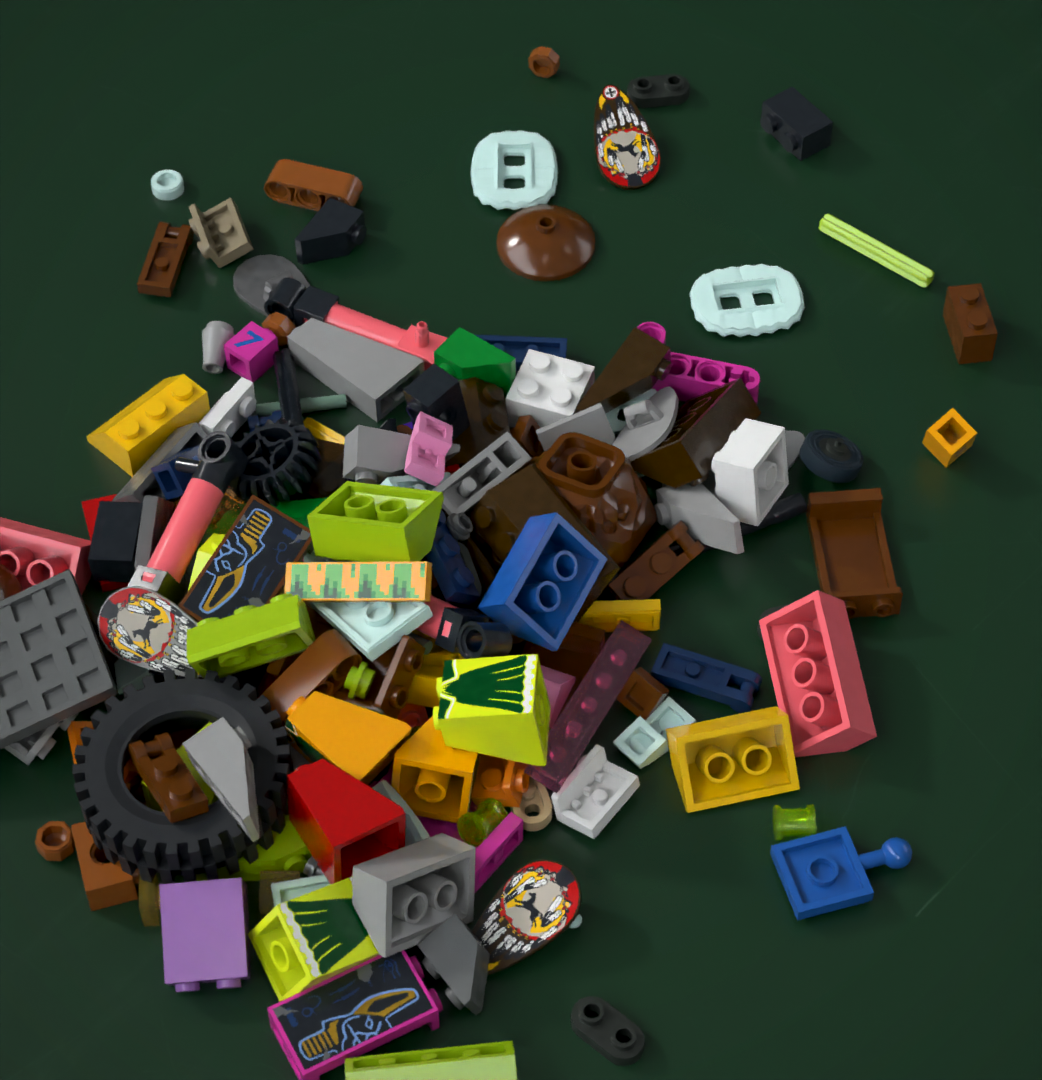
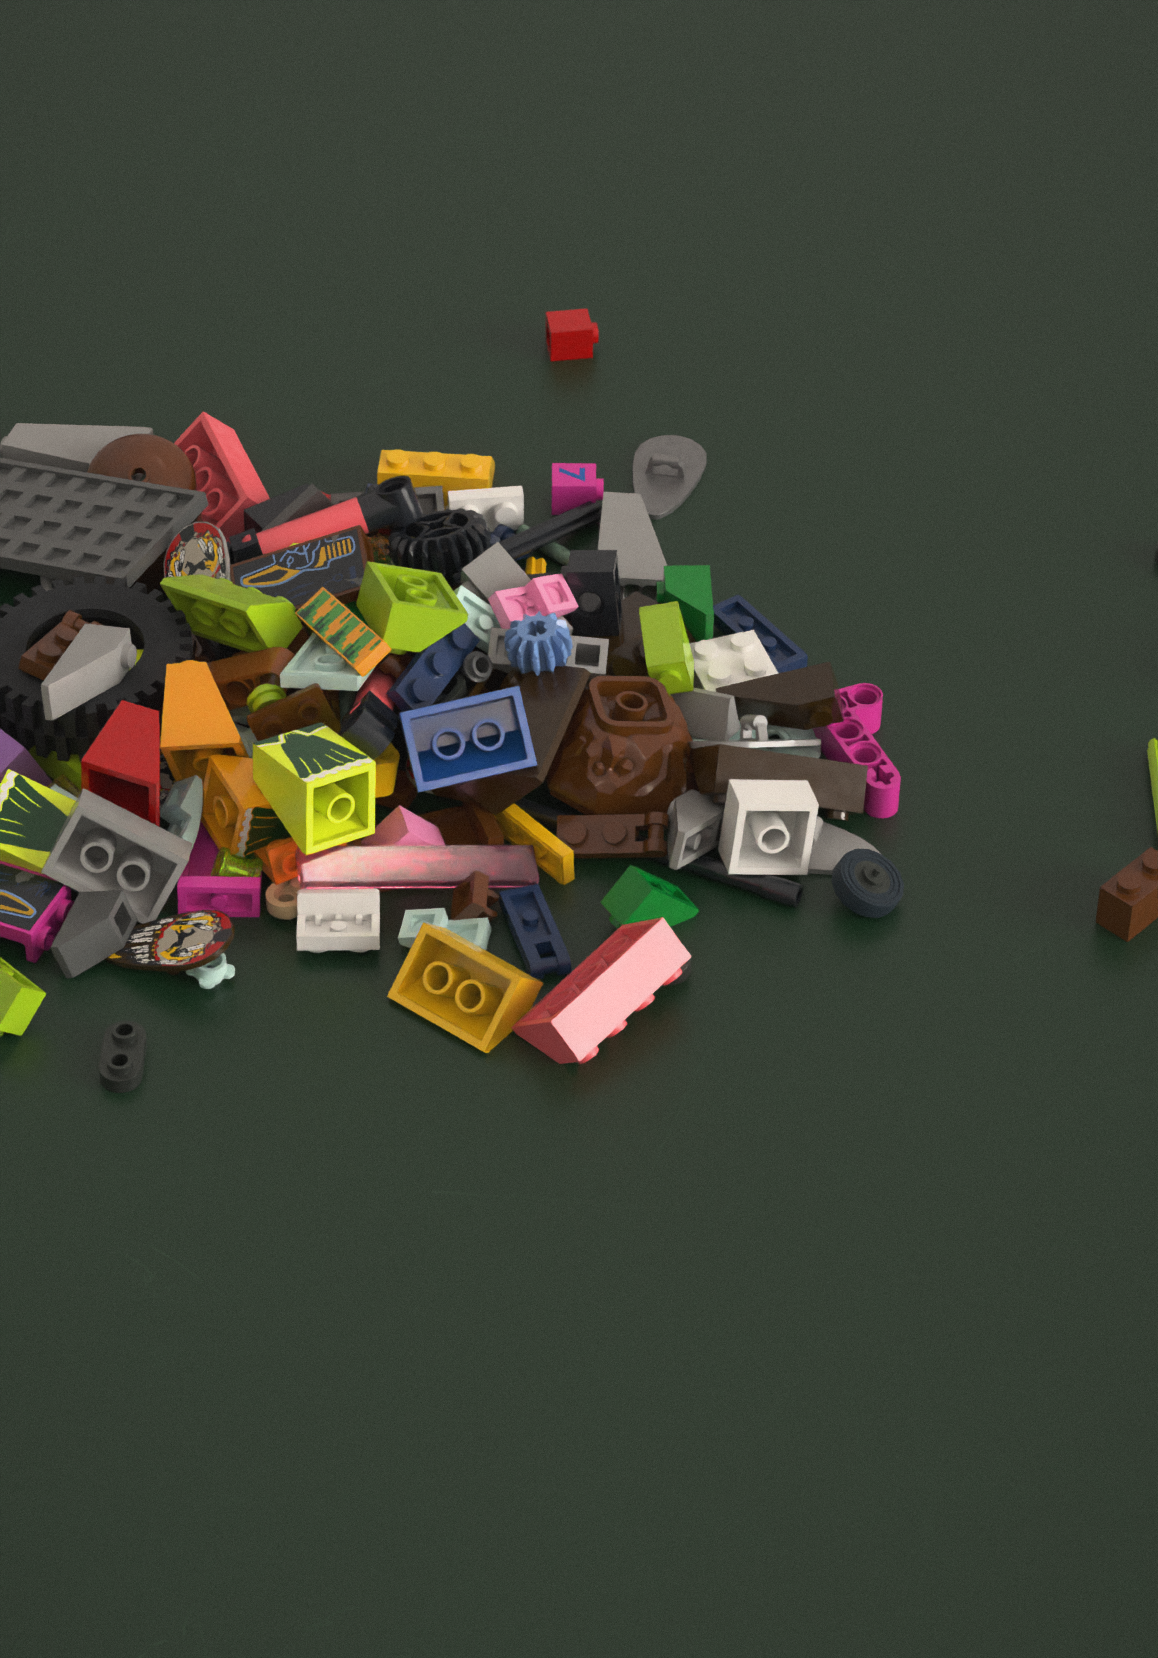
camera: 50 degrees right, 10 degrees down
reddish brown plate [137,221,194,297] -> none
light aqua tile [151,170,184,201] -> none
dark tan bracket [188,197,254,268] -> none
light grey cone [202,321,235,374] -> none
dark orange tile [262,312,296,346] -> none
dark orange beam [264,159,363,211] -> none
piece [264,277,448,370] -> none
black slope [295,198,367,264] -> none
light aqua piece [470,130,558,210] -> none
reddish brown dish [497,205,595,281] -> none
dark orange tile [529,46,560,78] -> none
shield [594,84,661,190] -> none
light aqua piece [689,264,805,337] -> none
blue plate [770,826,912,921] -> none
clear neon green bush [773,804,816,841] -> none
reddish brown panel [806,488,903,619] -> none
light orange brick [922,408,977,468] -> none
none -> medium blue gear [504,611,573,676]
none -> red brick [545,308,599,361]
none -> green slope [601,865,700,929]
none -> lime slope [639,601,694,695]

